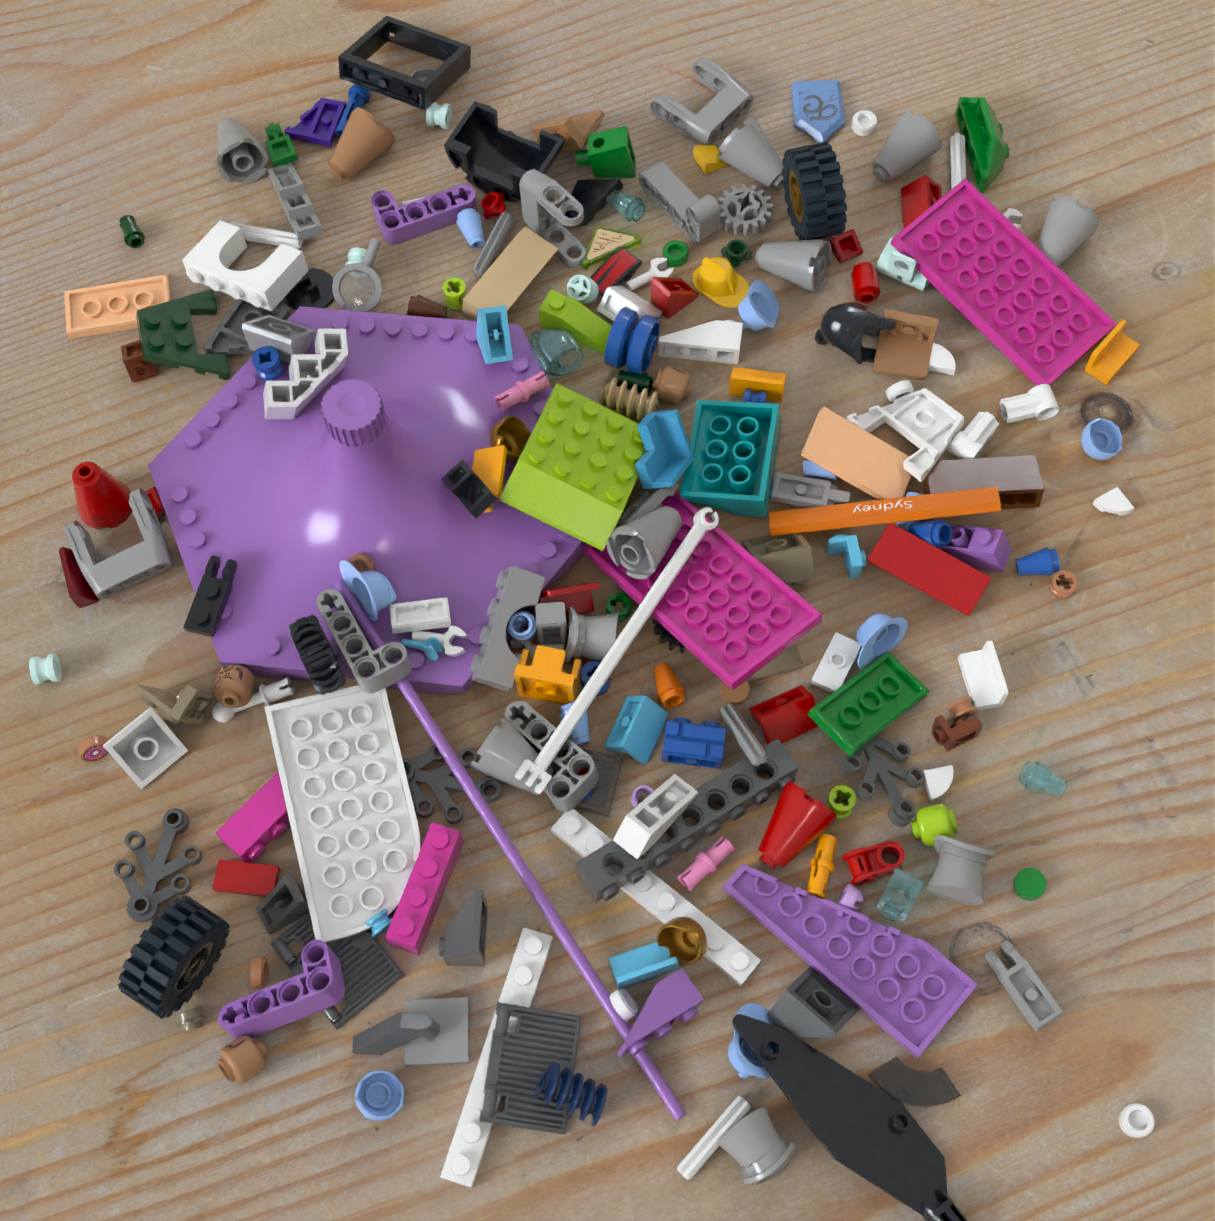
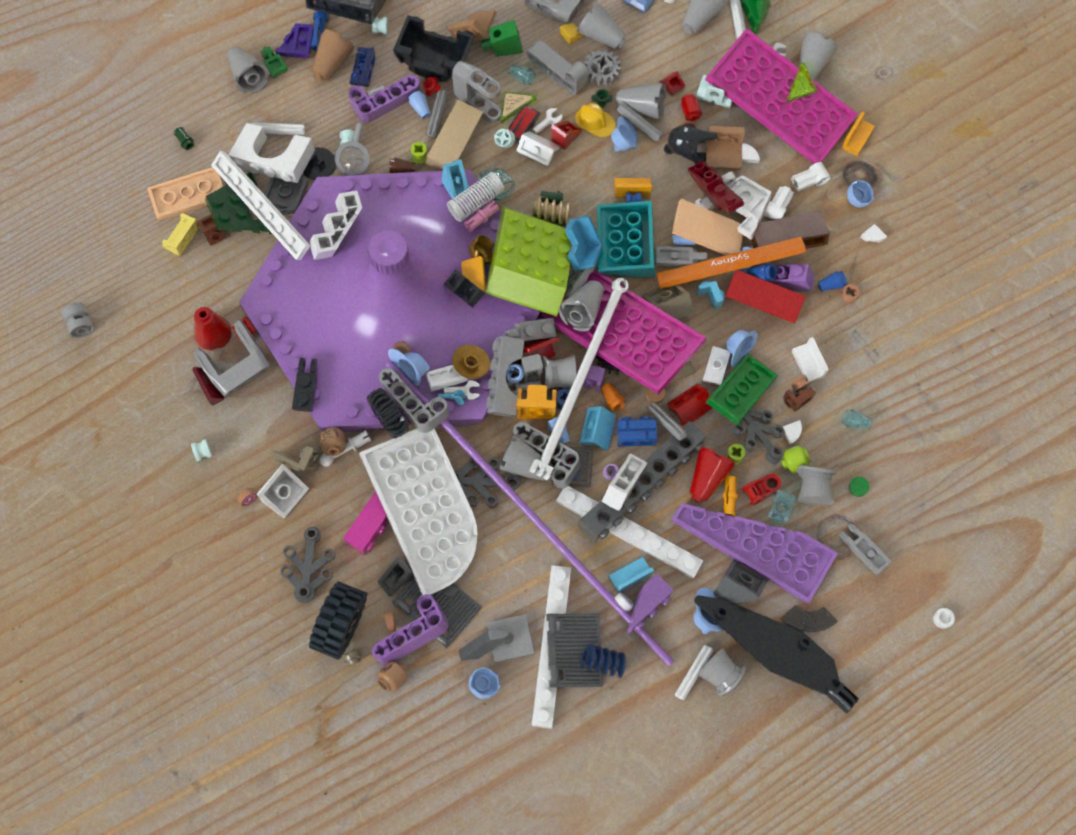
camera: 15 degrees left, 5 degrees up
red tile [212,859,280,897] -> none
light grey slope [242,315,316,363] -> none
blue wheel [252,346,284,381] -> none
light grey slope [267,163,324,241] -> none
medium azure bush [364,909,393,938] -> none
dark pink brick [385,822,464,956] -> none
dark grey slope [439,890,488,967] -> none
lime slope [539,289,612,354] -> none
black wing [564,179,623,226] -> none
blue wheel [604,307,661,375] -> none
green bush [606,593,631,622] -> none
medium nougat head [651,365,693,405] -> none
pearl gold hair [657,917,708,964] -> none
white slope [659,320,743,365] -> none
green tile [663,240,689,267] -> none
bright pink pin [677,836,735,891] -> none
black wheel [782,142,847,240] -> none
lavender hinge [838,883,864,911] -> none
red panel [901,175,942,229] -> none
none -> light yellow hinge [162,213,200,256]
none -> white plate [211,151,310,260]
none -> clear blue hinge [350,47,376,87]
none -> white piece [447,172,505,222]
none -> pearl gold dish [452,345,490,379]
none -> light grey hinge [504,318,556,341]
none -> medium lavender brick [577,365,605,392]
none -> light grey axle [617,102,663,142]
none -> dark red slope [688,160,744,214]
none -> clear neon green tile [786,62,817,102]

